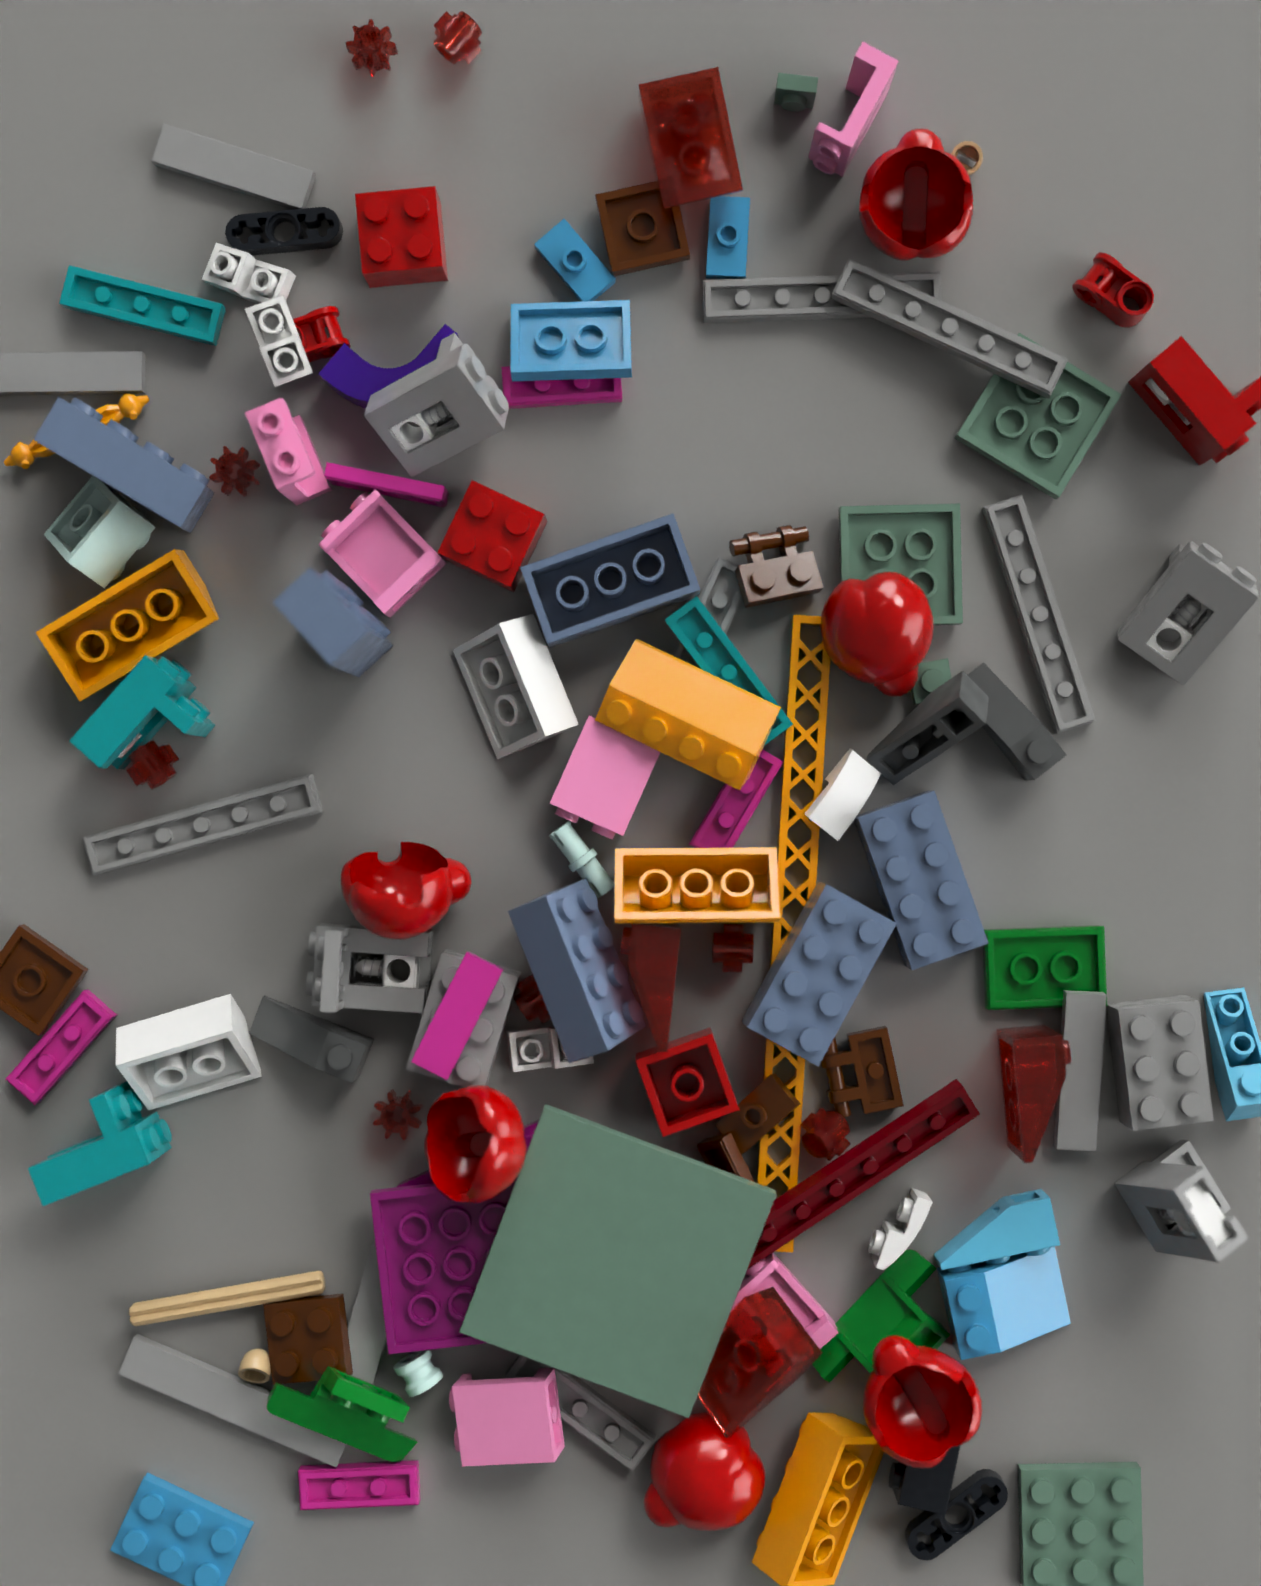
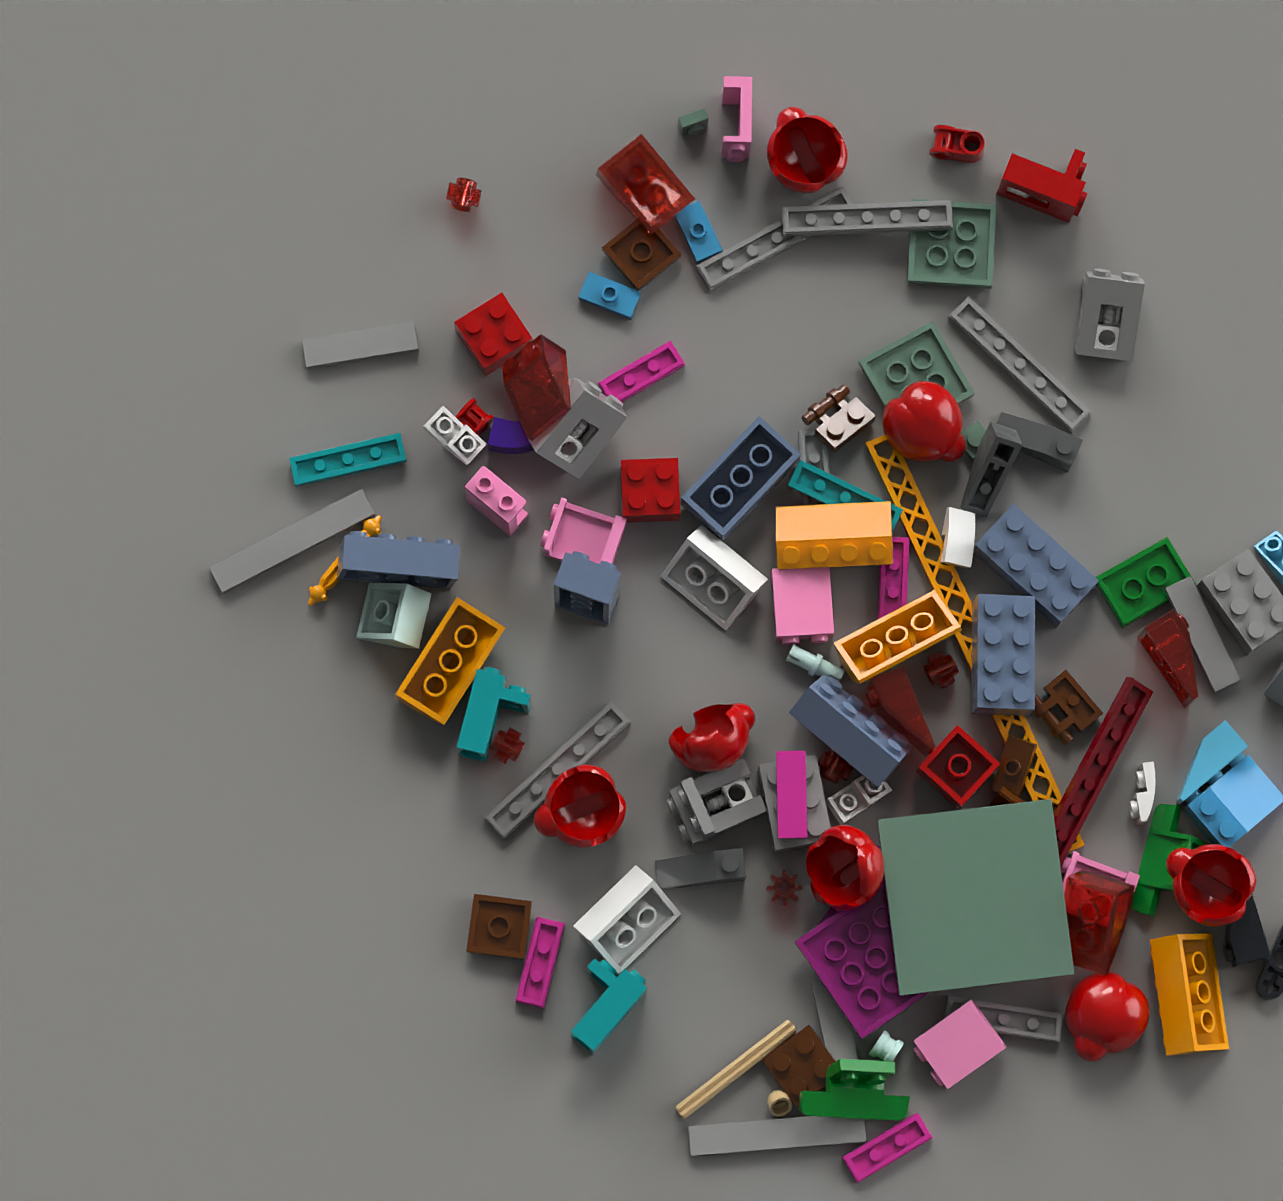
camera: 30 degrees left, 10 degrees down
white slope [202,243,296,304] -> none
clear red gear [209,446,261,497] -> none
black beam [225,207,343,256] -> none
dark pink tile [324,462,449,508] -> none
clear red gear [346,19,398,77] -> none
dark azure plate [511,300,632,381] -> none
clear red gear [800,1108,851,1161] -> none
tan hinge [951,141,983,176] -> none
none -> clear red slope [502,334,571,441]
none -> red piece [534,765,626,848]

